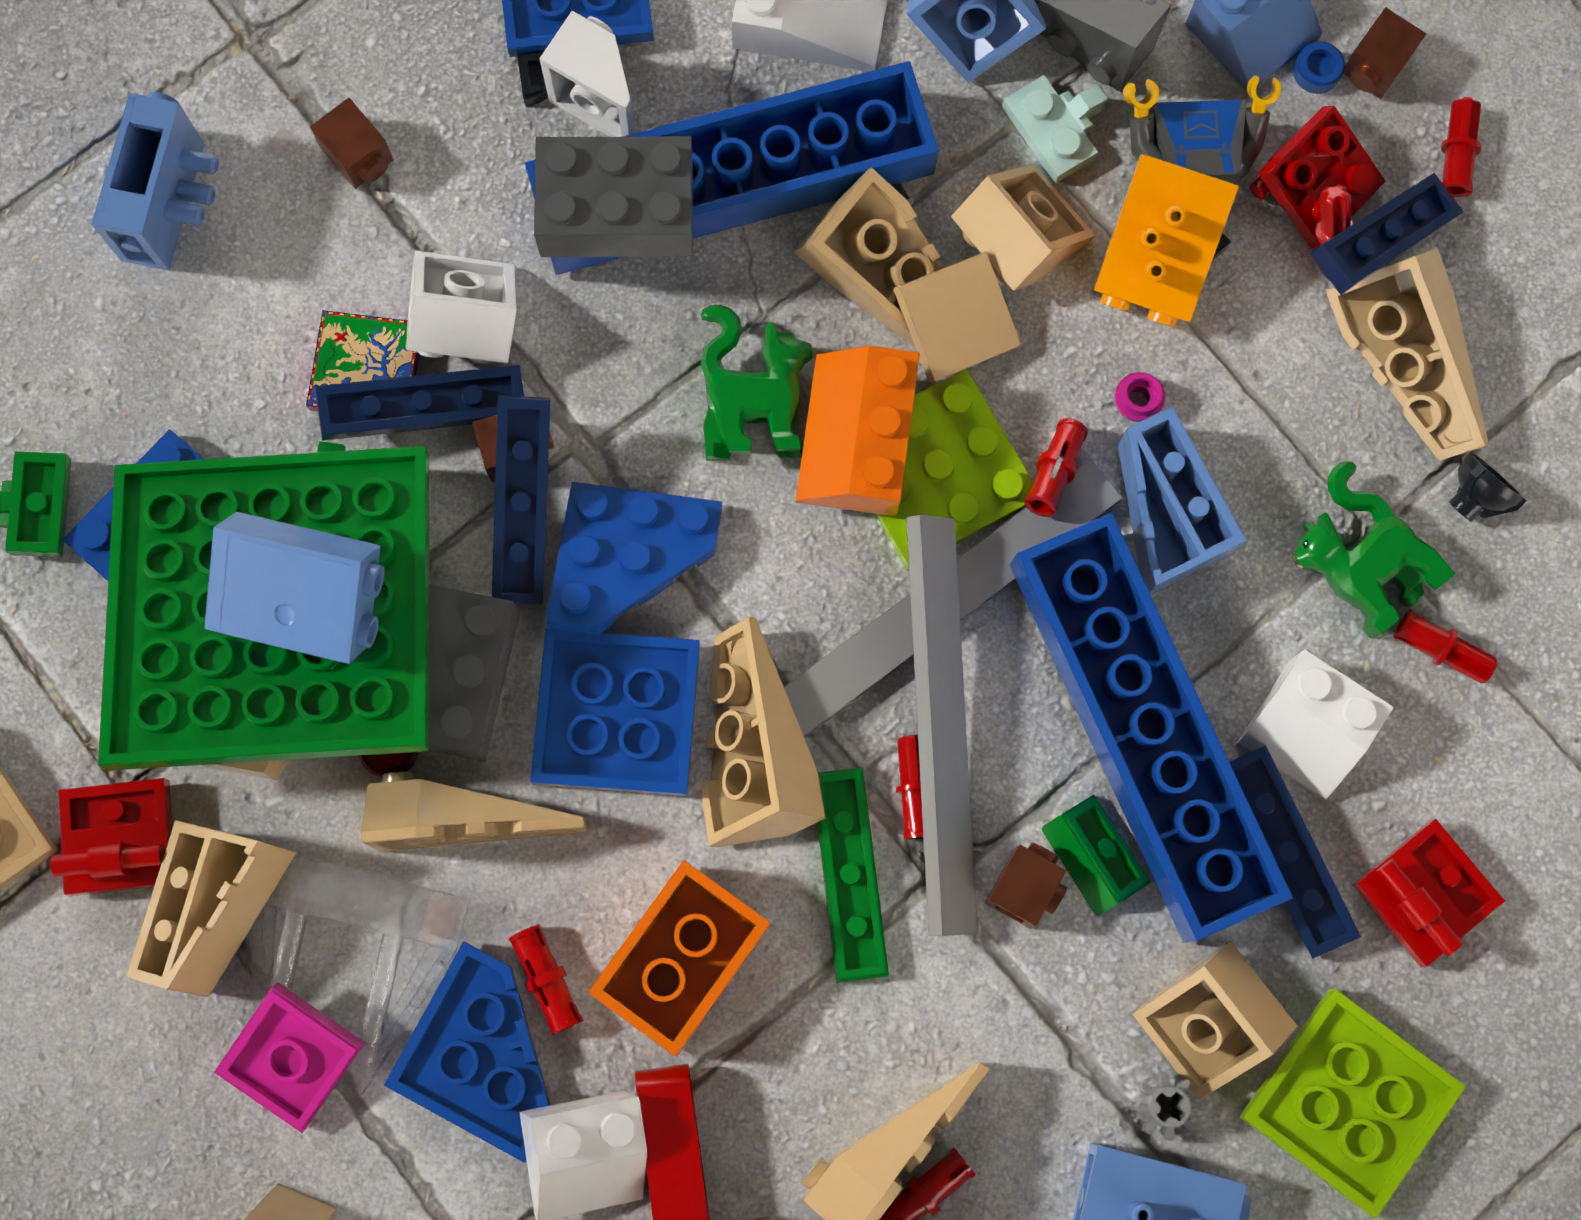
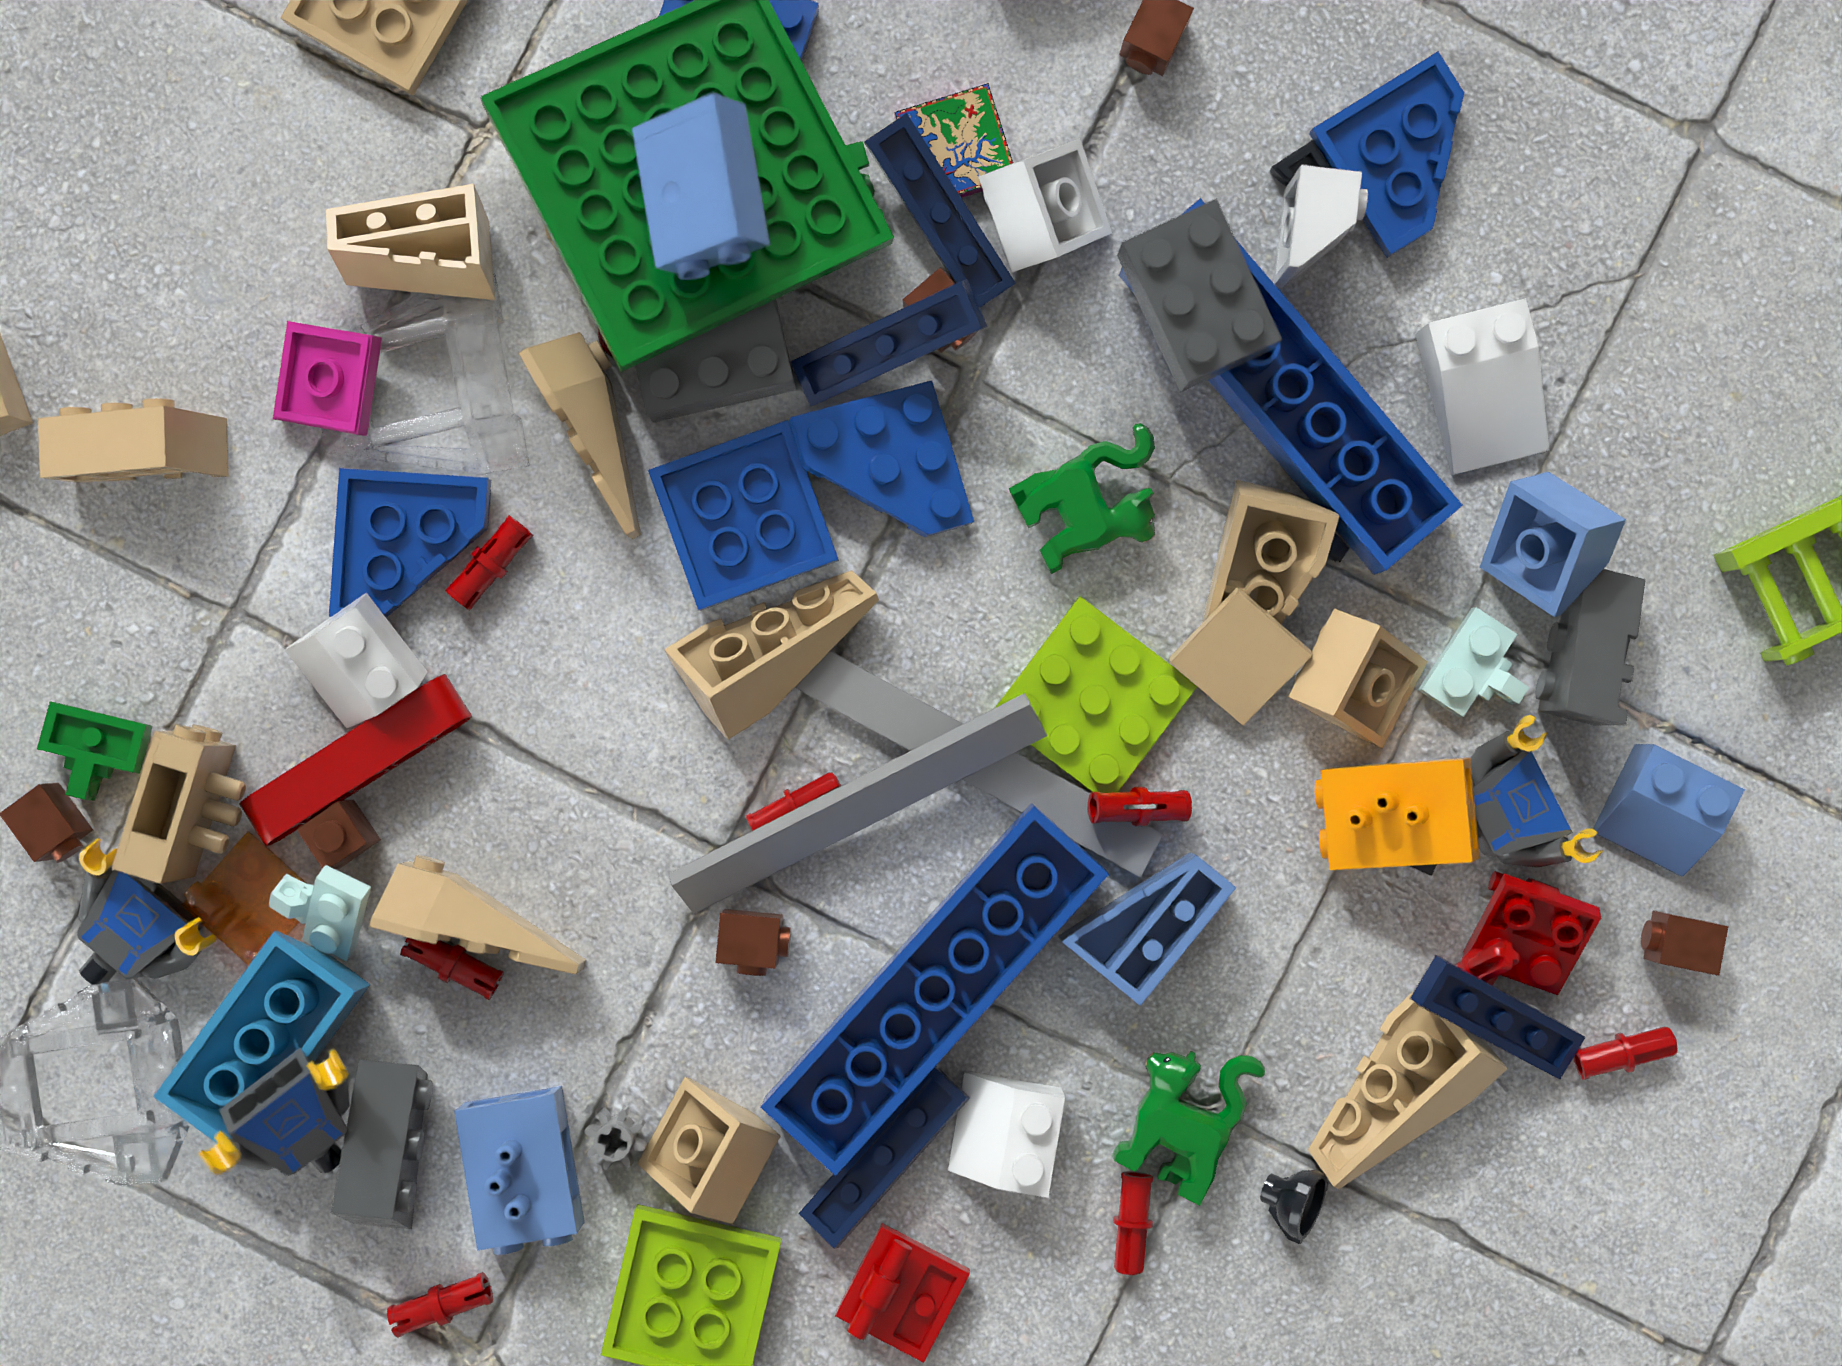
camera: 75 degrees right, 10 degrees up
red plate [50,778,172,896] -> none
orange brick [588,860,771,1057] -> none
orange slope [795,345,920,516] -> none
green tile [817,767,889,983] -> none
green slope [1042,794,1151,915] -> none
dark pink plate [1114,372,1165,422] -> none
blue tile [1293,42,1345,94] -> none

